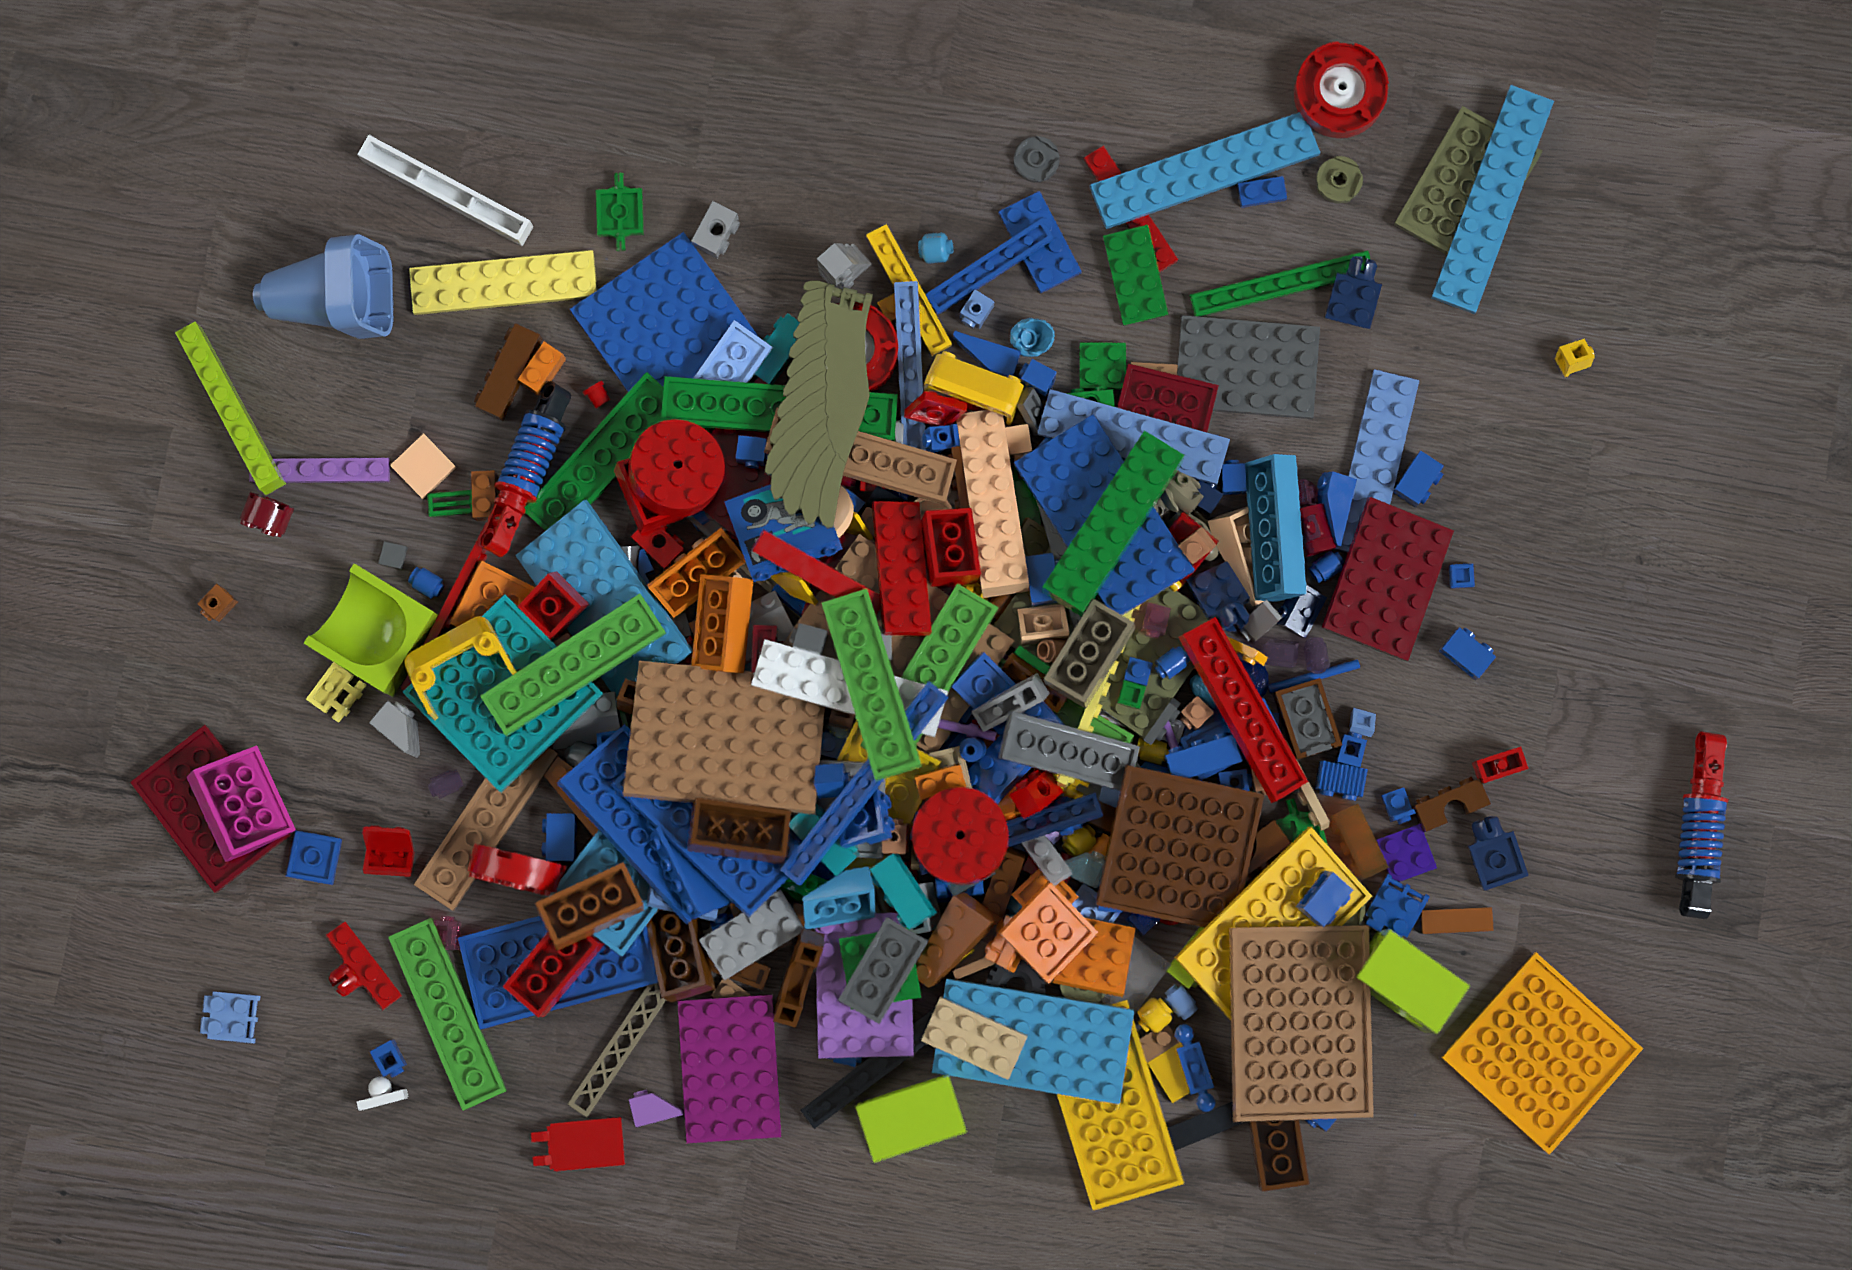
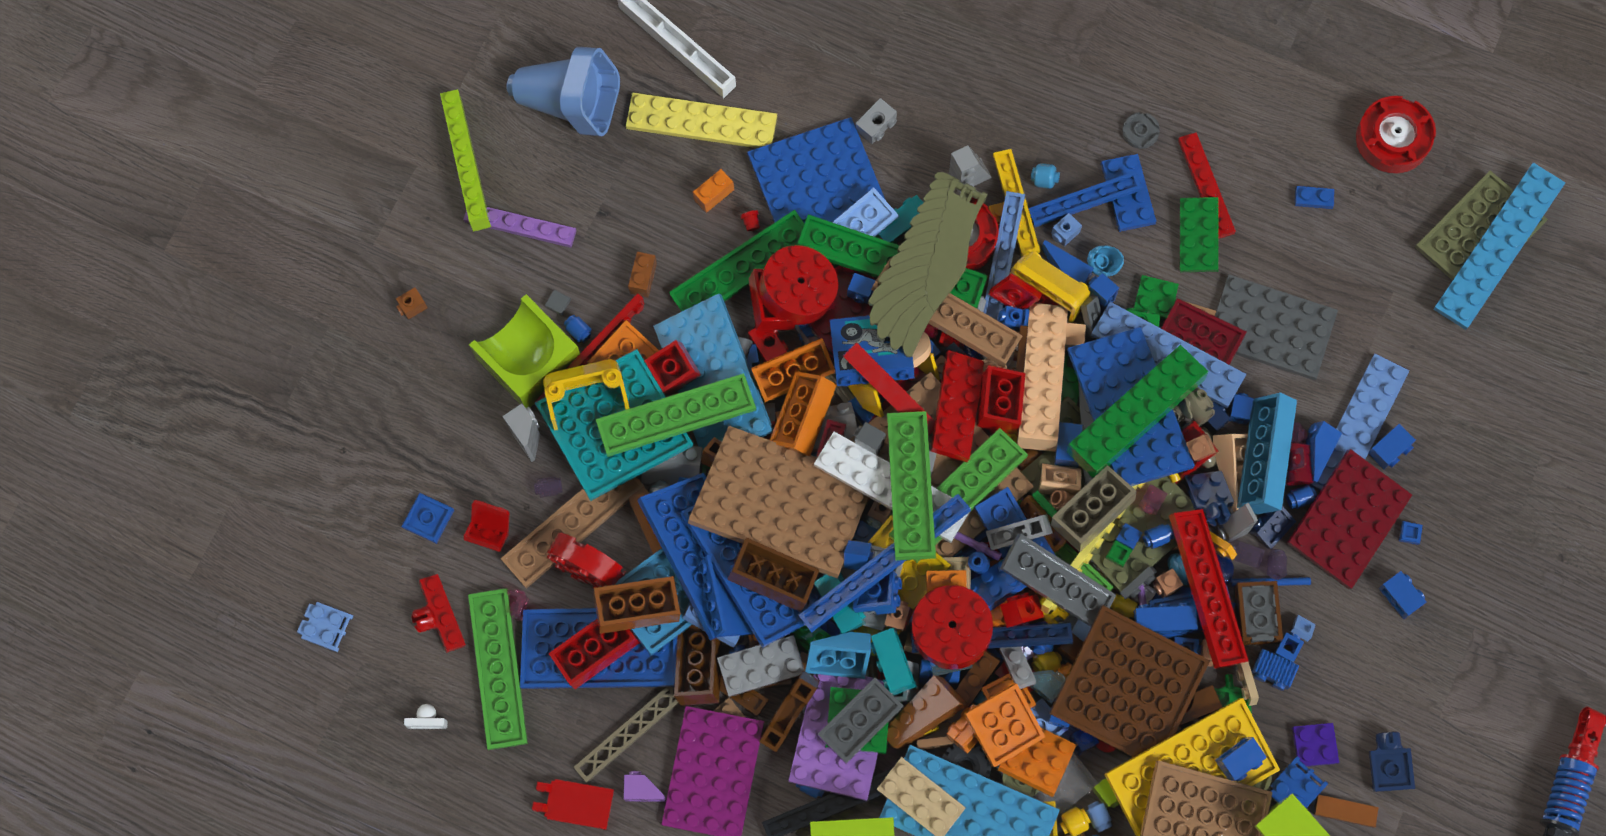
camera: 15 degrees right, 10 degrees down
dark red plate [130,725,291,893] -> none
dark pink slope [187,746,296,862] -> none
dark red brick [240,492,294,538] -> none
light yellow plate [306,662,367,723] -> none
blue brick [370,1040,407,1078] -> none
light nougat tile [390,434,457,499] -> none
green tile [427,490,472,518] -> none
reddish brown brick [474,323,543,421] -> none
piece [479,381,571,557] -> none
blue brick [542,813,578,862] -> none
green plate [596,173,644,252] -> none
dark azure plate [1090,112,1320,229] -> none
green tile [1189,250,1371,317] -> none
olive plate [1316,156,1363,203] -> none
dark blue plate [1325,256,1382,329] -> none
clear orange brick [1329,804,1389,880] -> none
blue bracket [1381,788,1415,824] -> none
reddish brown arch [1412,776,1491,832] -> none
red brick [1472,746,1529,784] -> none
yellow brick [1555,339,1595,377] -> none

